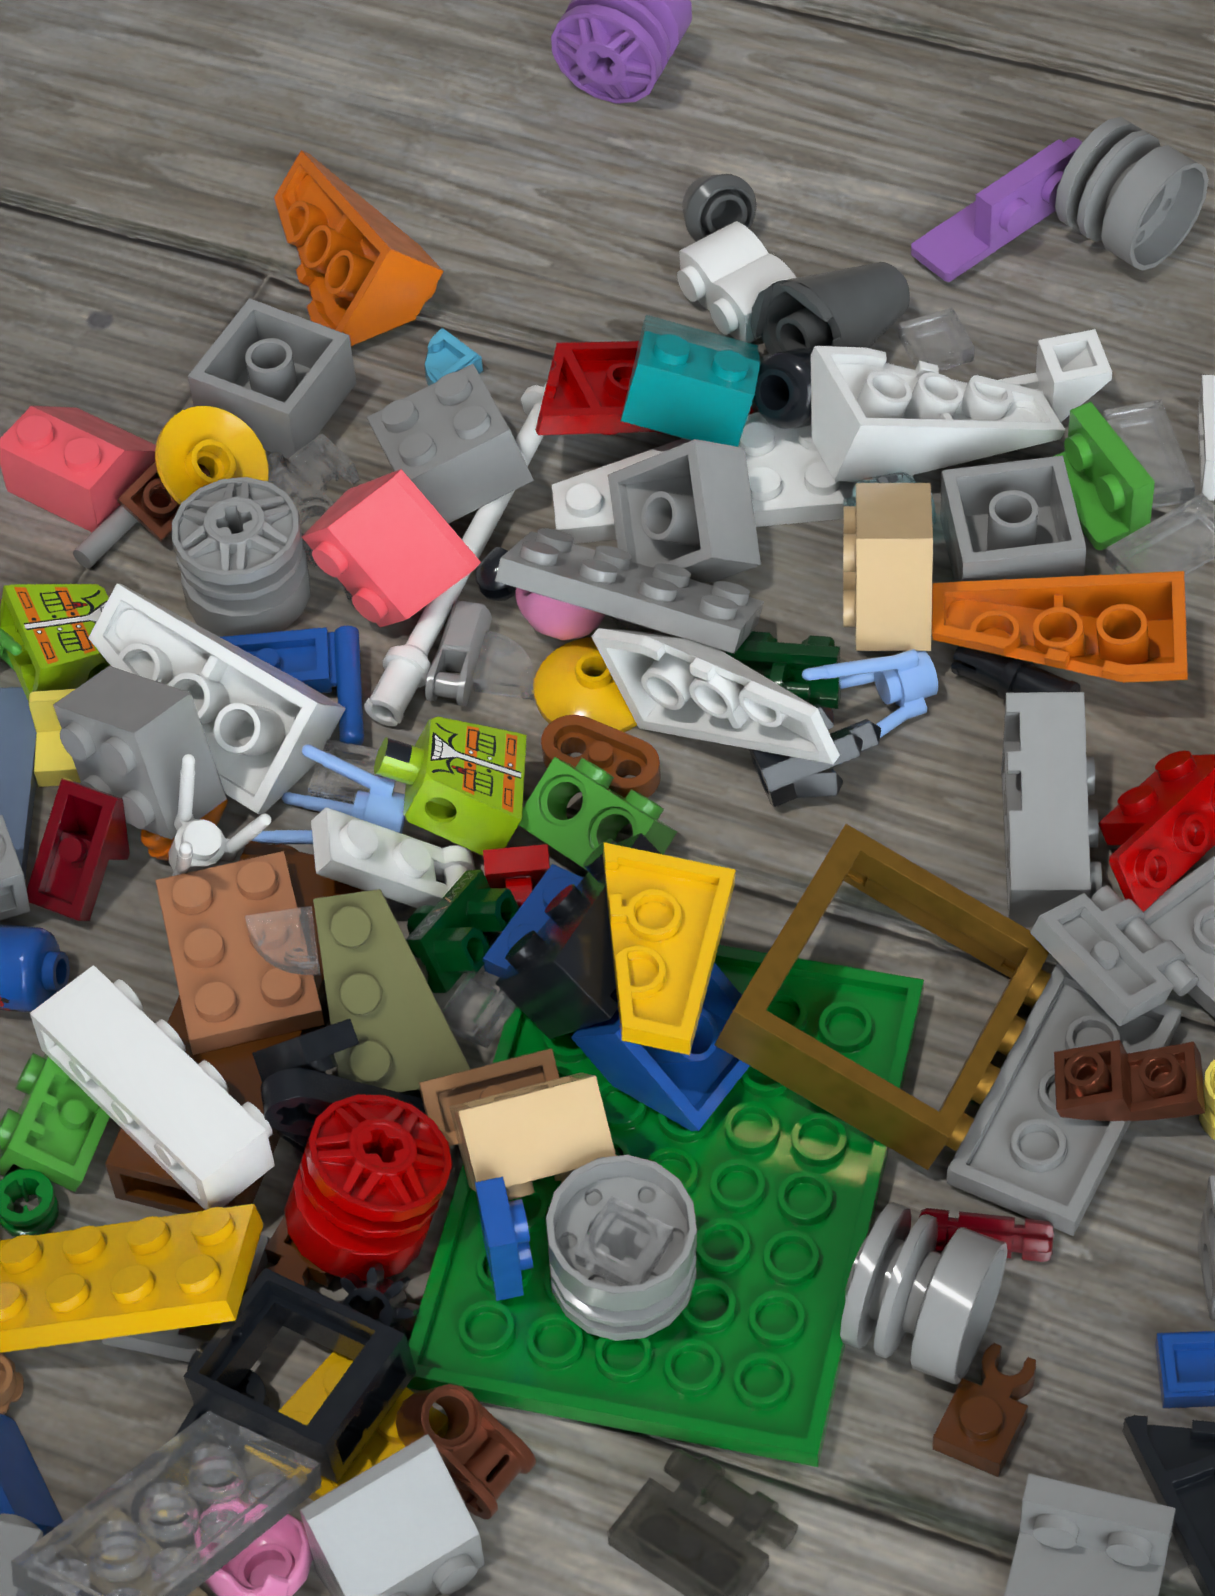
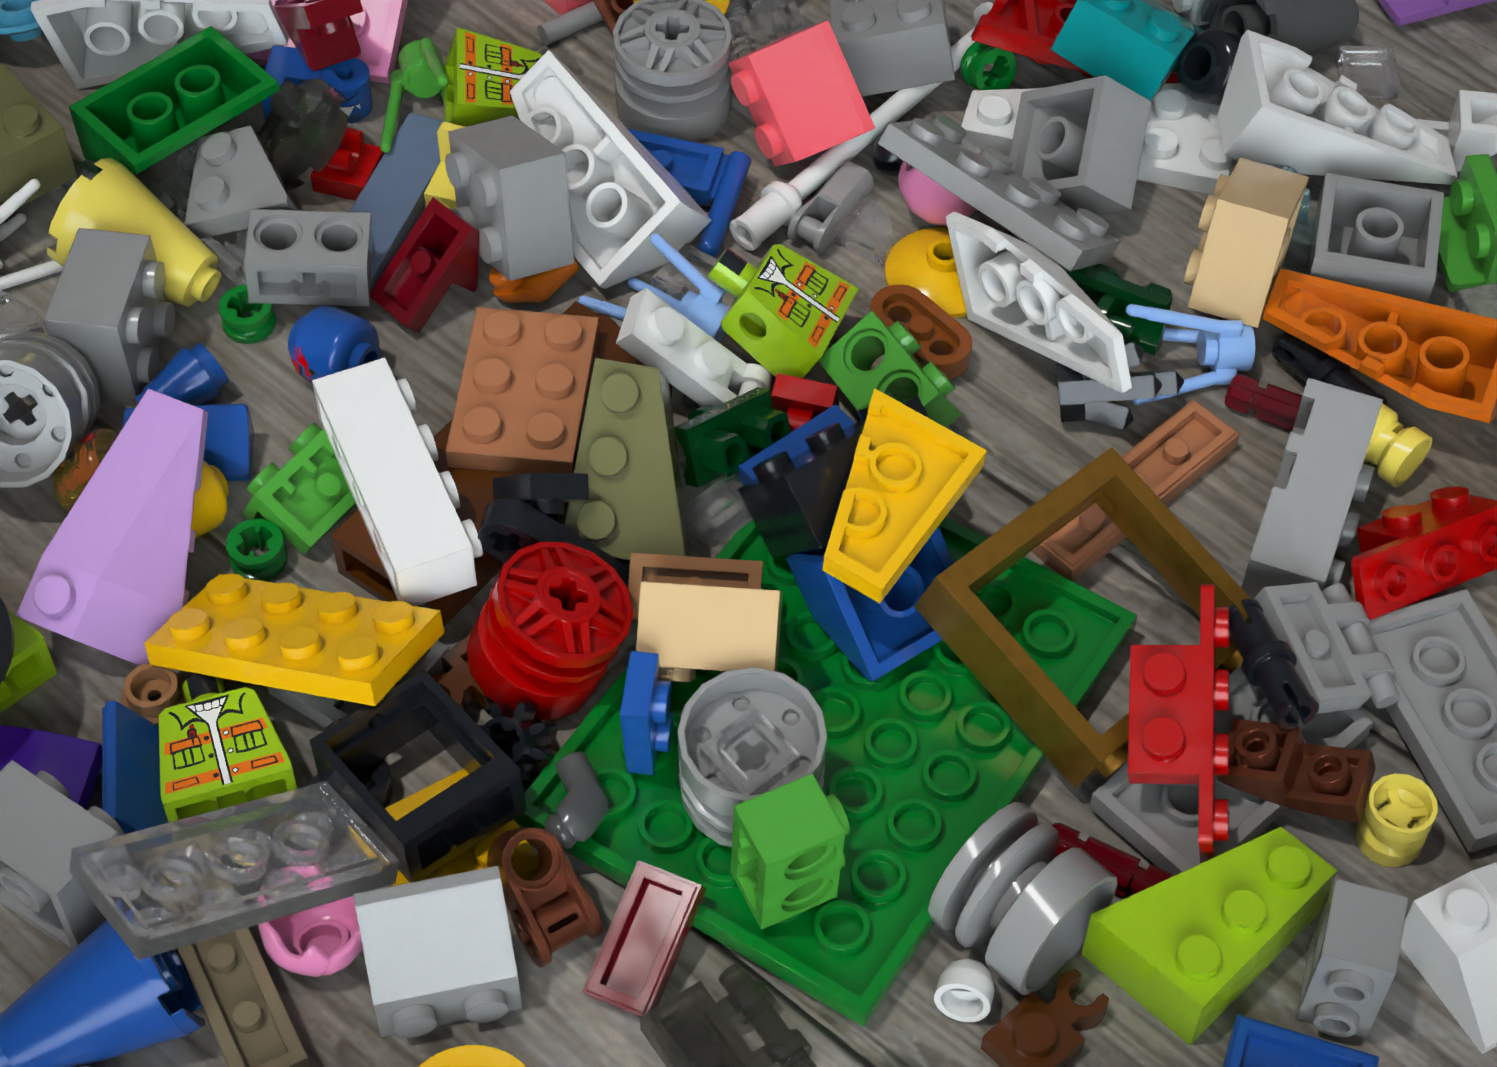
camera: 15 degrees right, 0 degrees up
white plant [168,754,271,876] -> none
clear tile [245,906,321,975] -> none
none -> lime torso [159,673,298,839]
none -> dark grey arm [544,752,608,849]
none -> tile [582,860,706,1022]
none -> bright green brick [730,773,850,930]
none -> white hinge [934,958,995,1022]
none -> green bush [960,42,1017,90]
none -> nougat tile [1031,399,1240,581]
none -> lime wedge [1081,826,1338,1045]
none -> red bracket [1128,584,1229,863]
none -> dark red axle [1225,374,1302,431]
none -> black pin [1229,599,1319,729]
none -> light yellow wheel [1363,403,1432,488]

